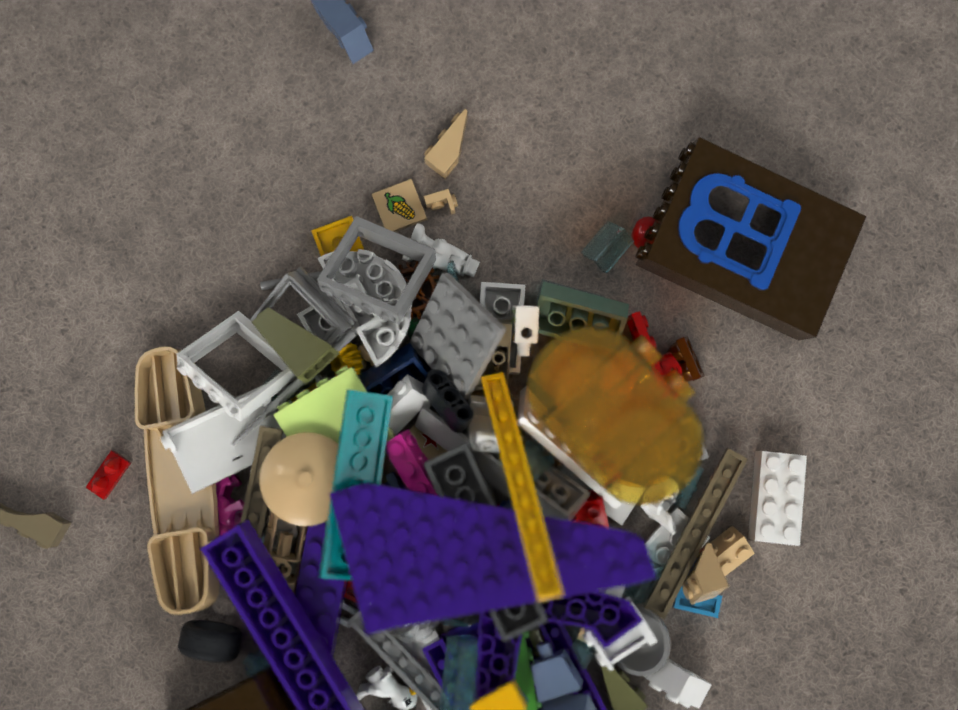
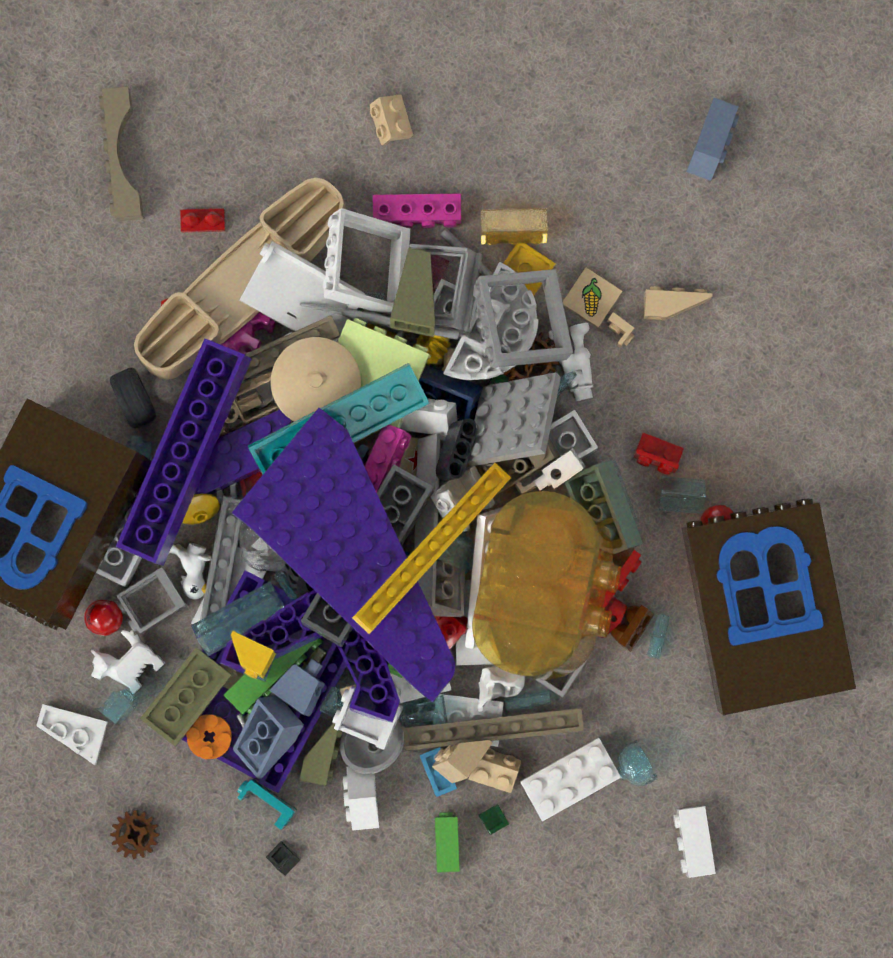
camera: 55 degrees right, 0 degrees up
none -> yellow dish [182,494,220,525]
none -> tan bracket [370,95,413,145]
none -> dark pink brick [373,194,461,228]
none -> clear pink panel [430,255,450,289]
none -> bright green brick [435,812,460,872]
none -> dark green panel [479,804,509,835]
none -> clear yellow brick [481,208,548,245]
none -> clear light blue cylinder [617,740,658,786]
none -> red bracket [633,433,684,475]
none -> clear light blue axle [646,614,670,659]
none -> white brick [673,806,716,878]

